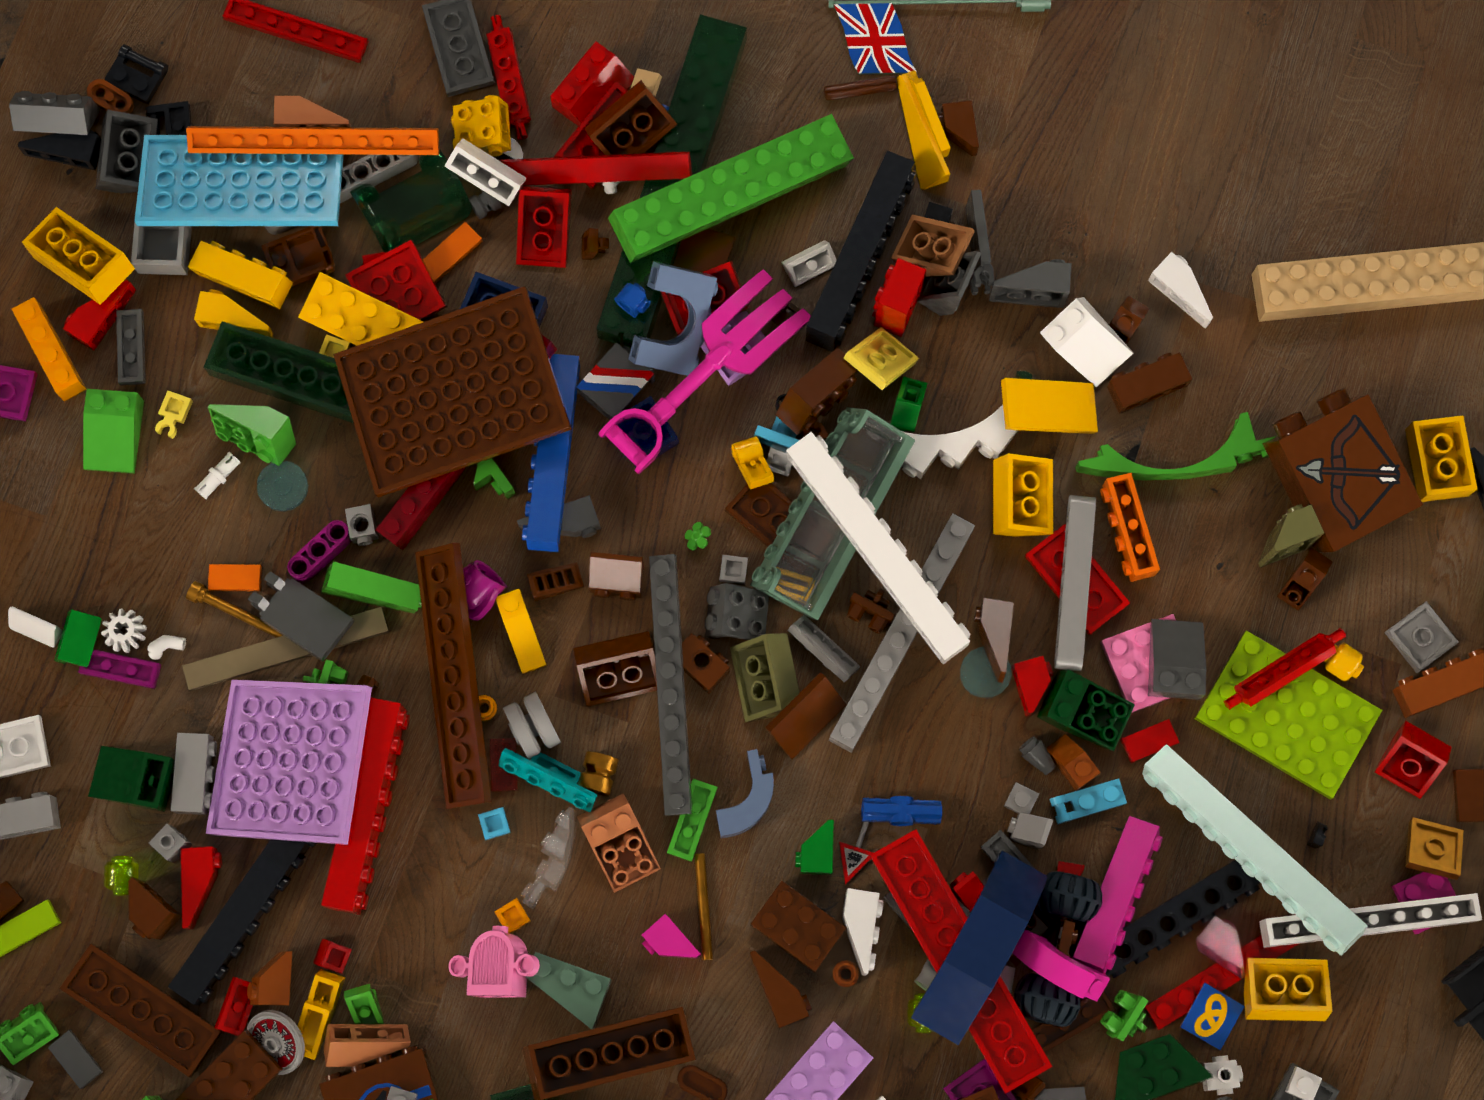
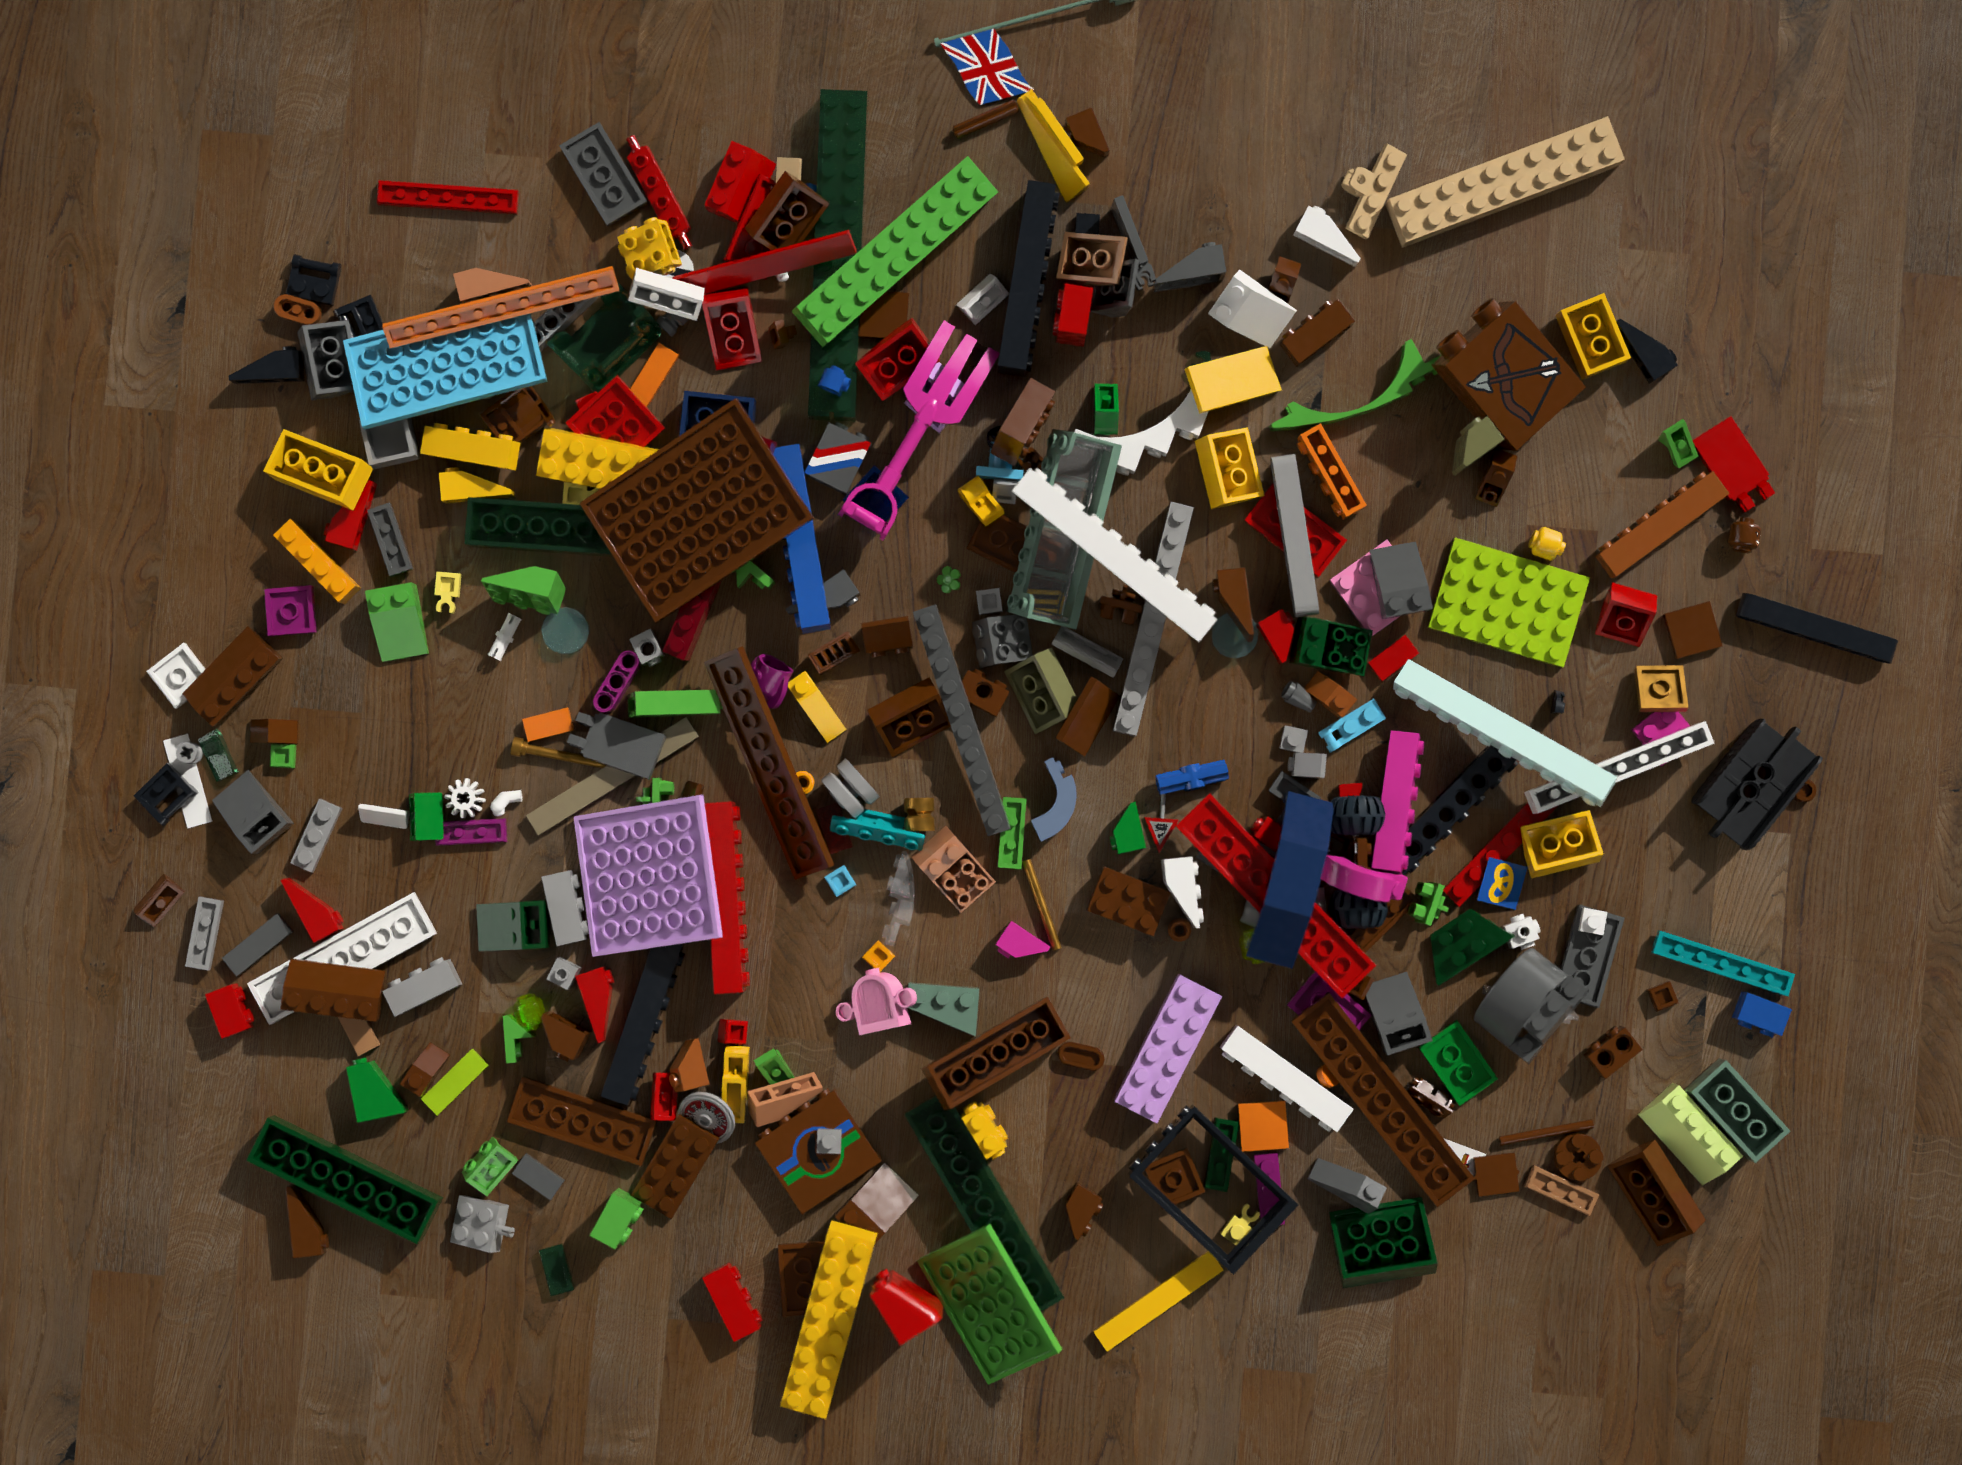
camera: 15 degrees left, 10 degrees up
dark grey slope [9,91,100,135] -> none
sand blue arch [628,261,718,376] -> none
reddish brown slope [750,950,812,1028] -> none
light yellow tile [844,327,919,390] -> none
clear pink slope [1196,916,1245,979] -> none
red plate [1224,628,1346,710] -> none
light grey tile [1384,601,1459,673] -> none
none -> bright green slope [503,1014,536,1063]
none -> tan plate [1341,144,1407,239]

